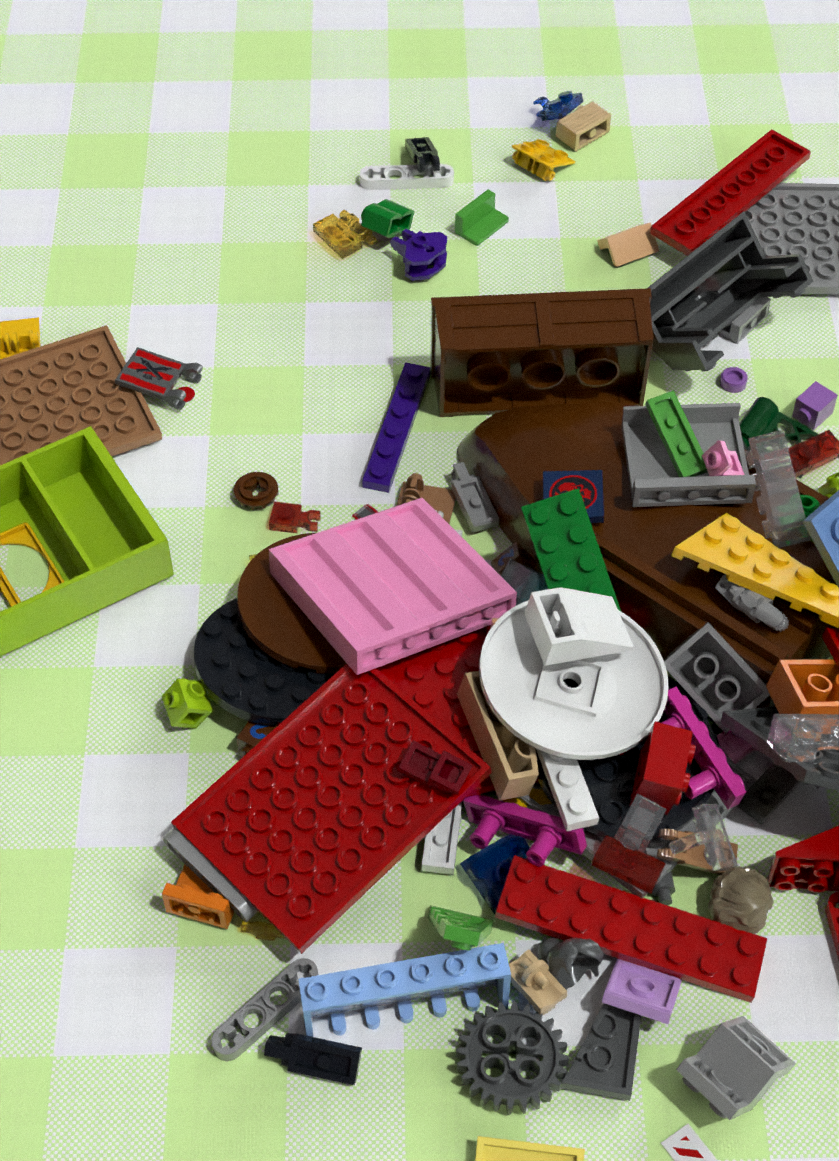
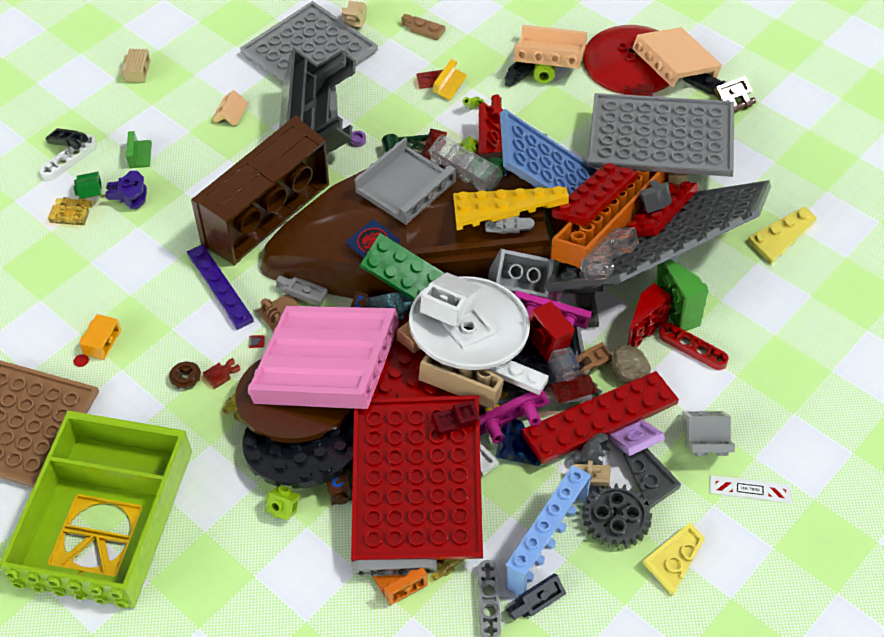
camera: 45 degrees left, 0 degrees up
dark grey flag [115,347,203,410] -> none
bright green wing [427,905,494,950] -> none
yellow hinge [512,139,576,181] -> none
clear blue plate [533,91,584,121] -> none
bright green plate [645,390,708,477] -> none
red plate [650,129,811,256] -> none
clear plate [669,804,738,871] -> none
bright pink bracket [702,440,745,476] -> none
medium lavender brick [792,381,838,430] -> none
none -> light orange brick [79,314,122,360]

